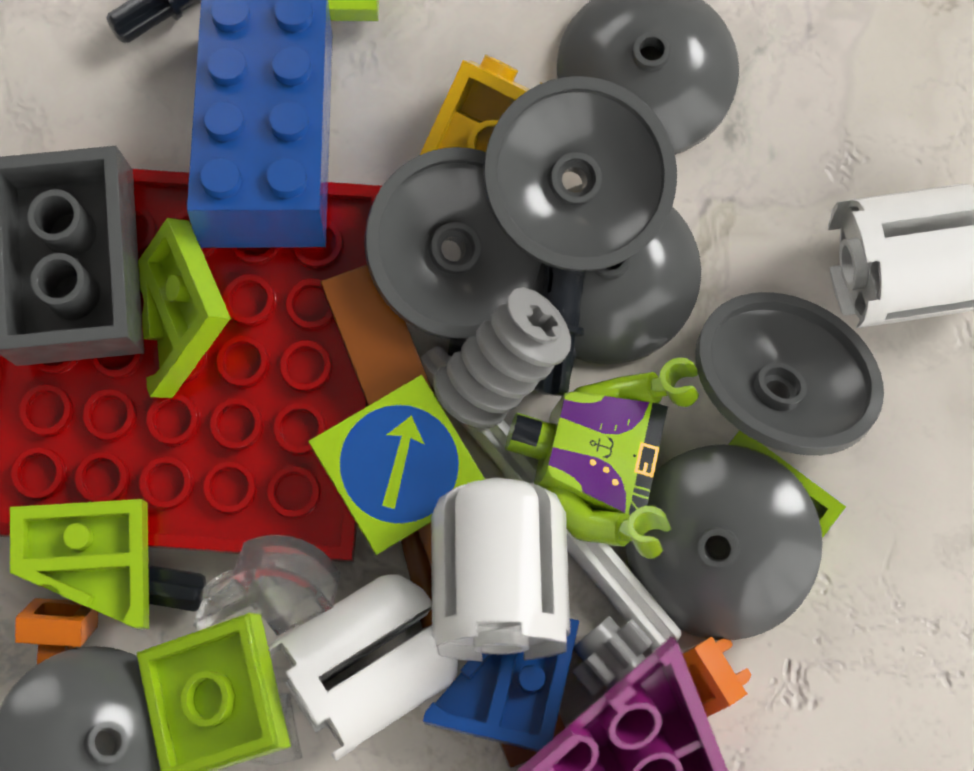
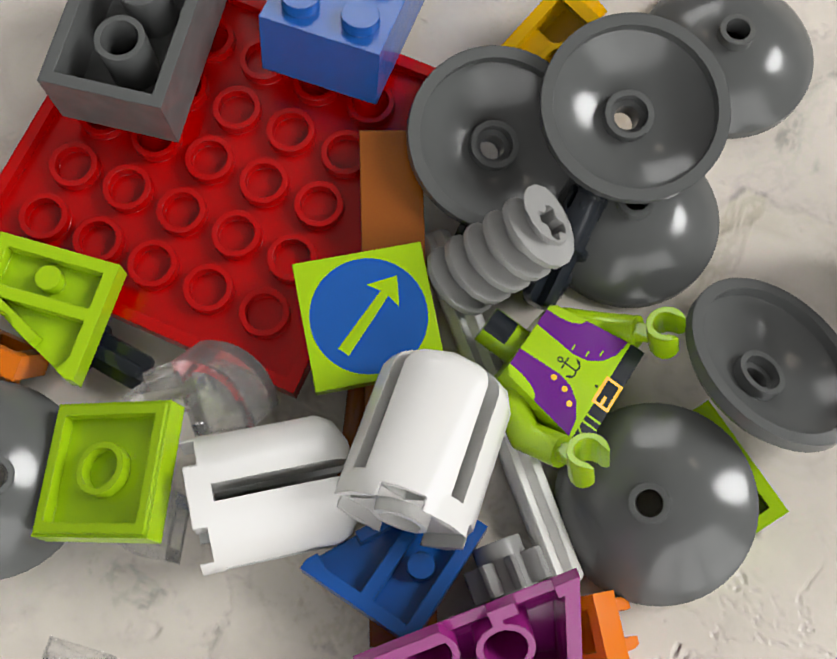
camera: 20 degrees right, 5 degrees down
lime wing [138,218,231,398] -> none

